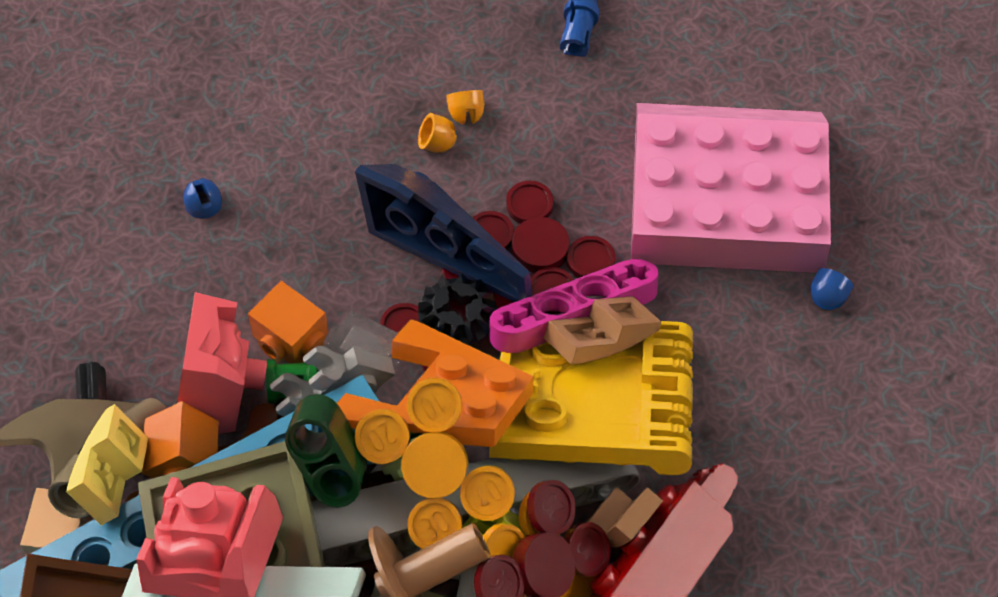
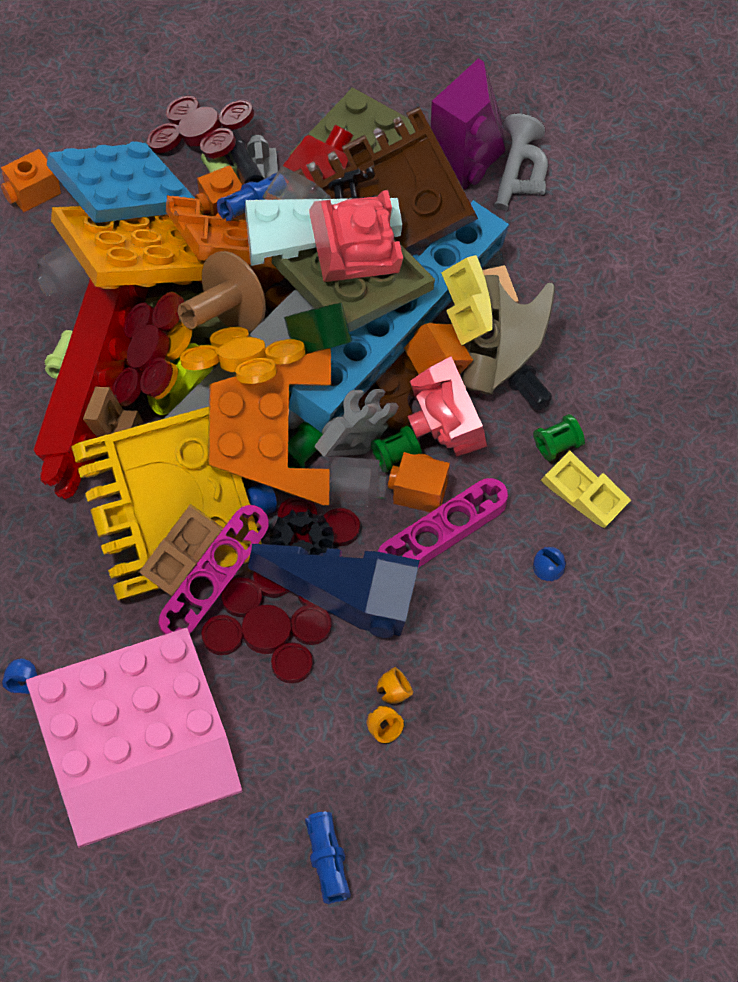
camera: 155 degrees right, 0 degrees up
none -> dark pink beam [378,478,508,568]
none -> green bush [533,414,585,462]
none -> light yellow slope [540,451,631,528]

